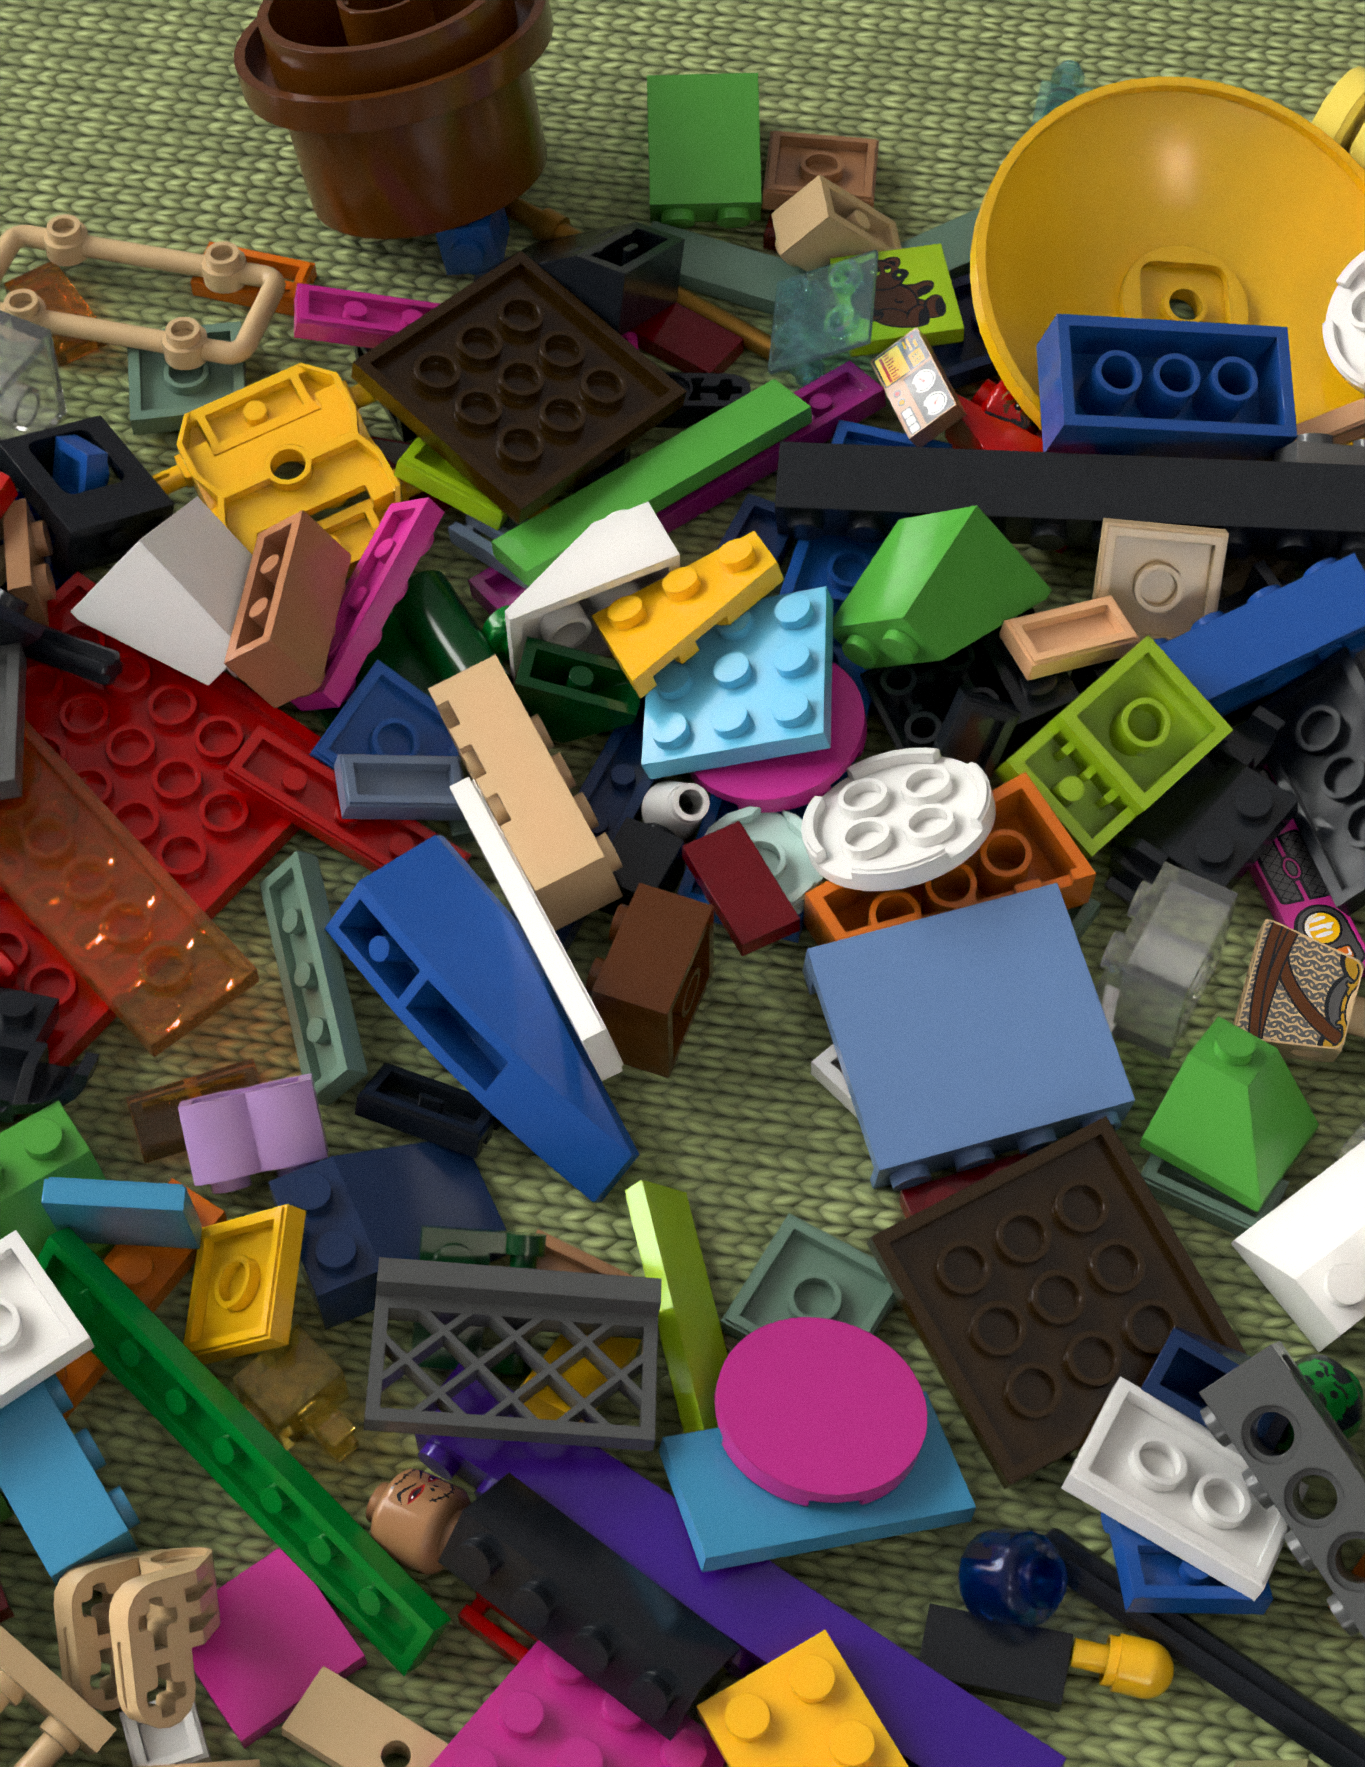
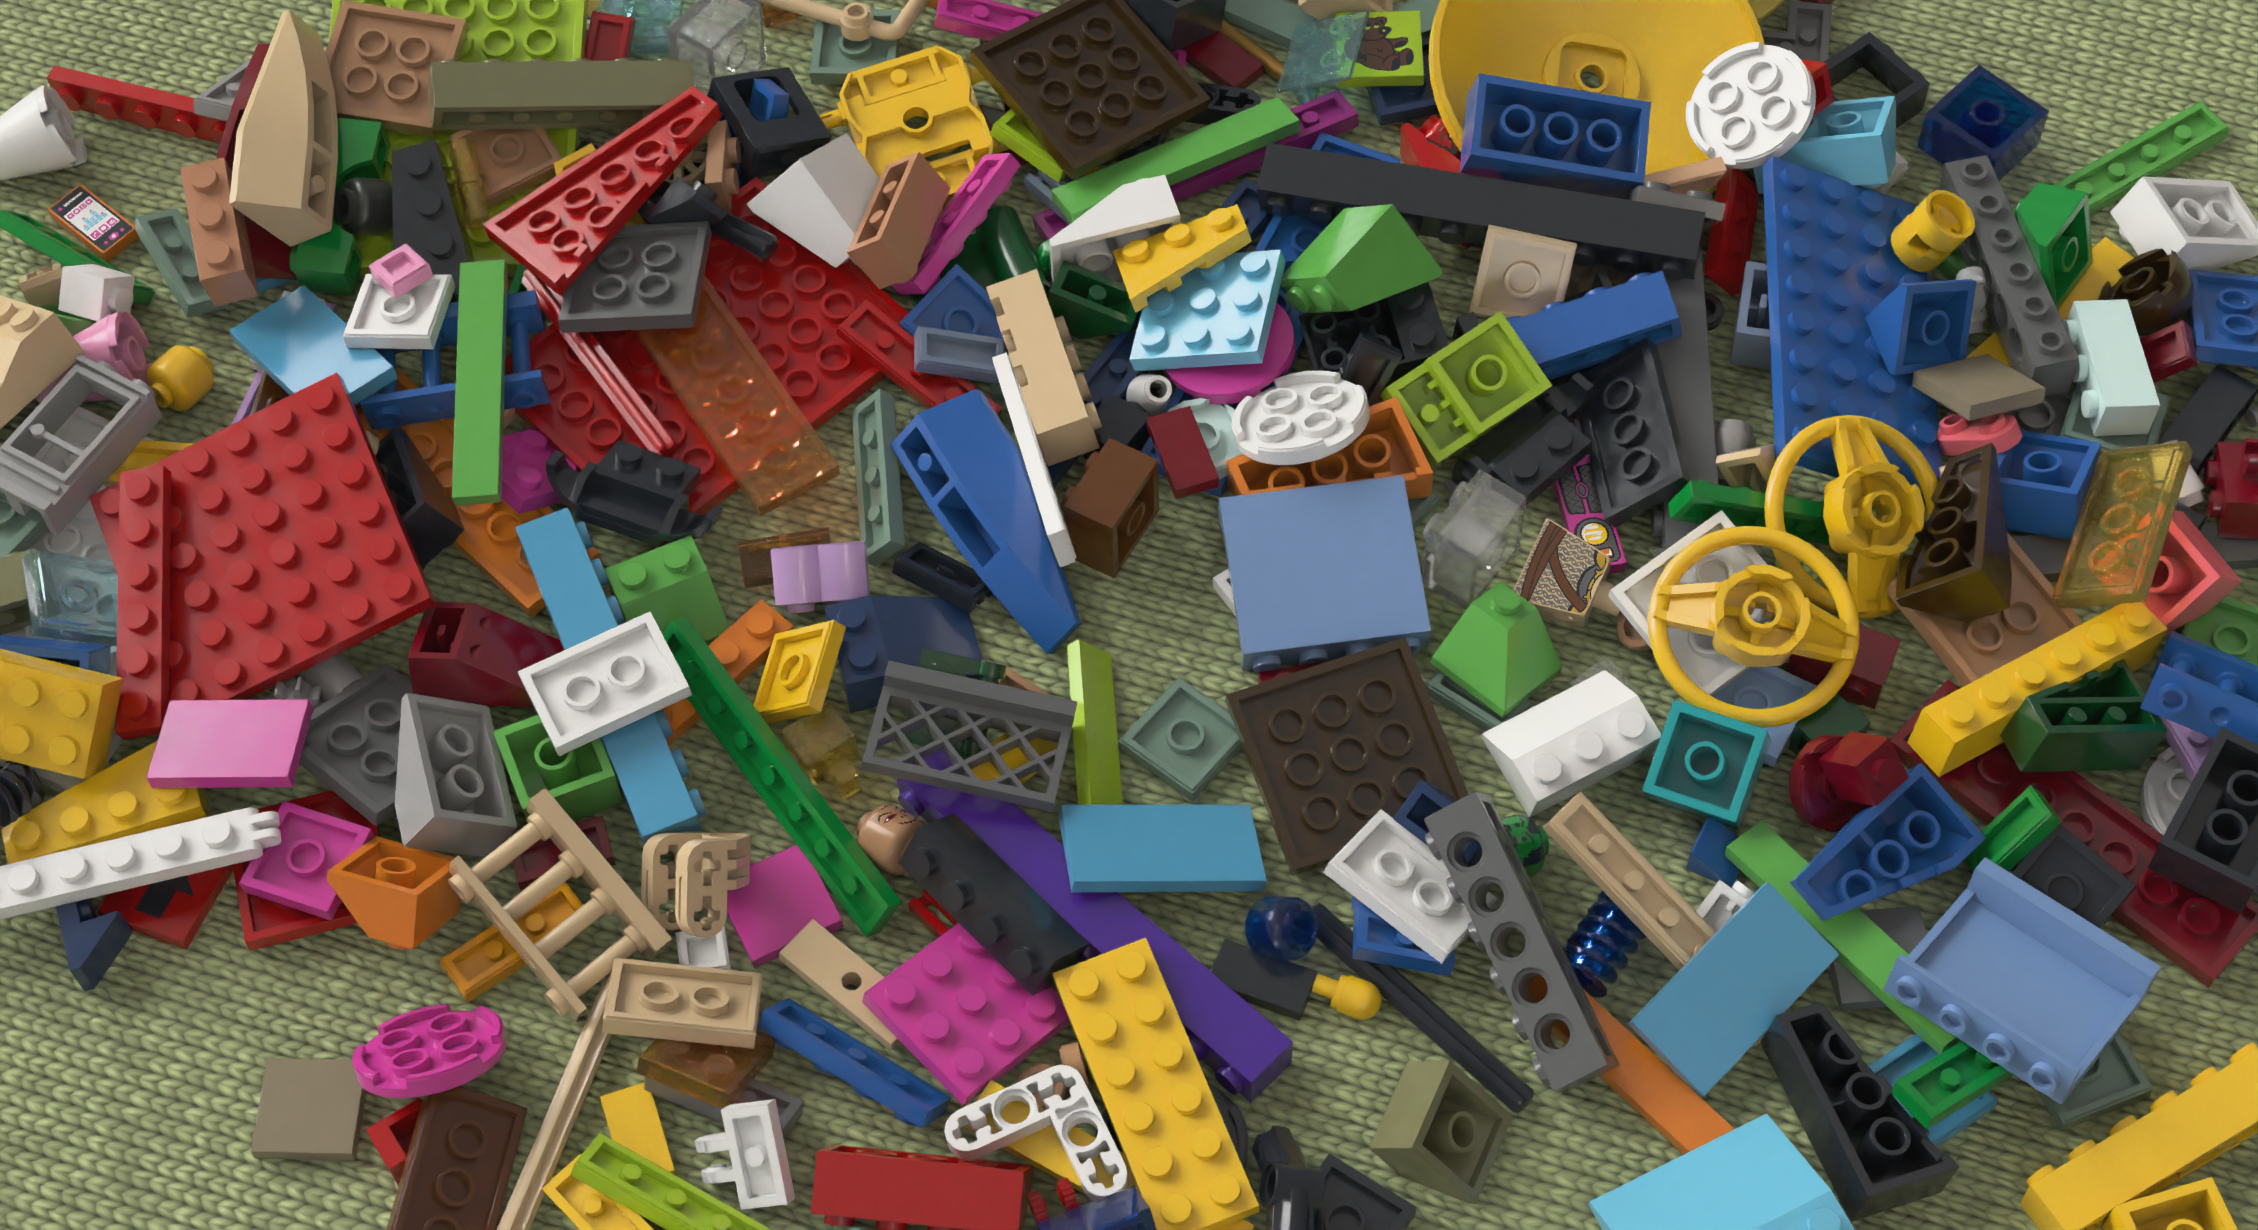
camera: 10 degrees right, 0 degrees up
dark azure tile [41,1177,202,1249] -> none
dark pink tile [714,1317,927,1507] -> none
tile [870,327,967,447] -> none
light nougat tile [999,595,1140,681] -> none

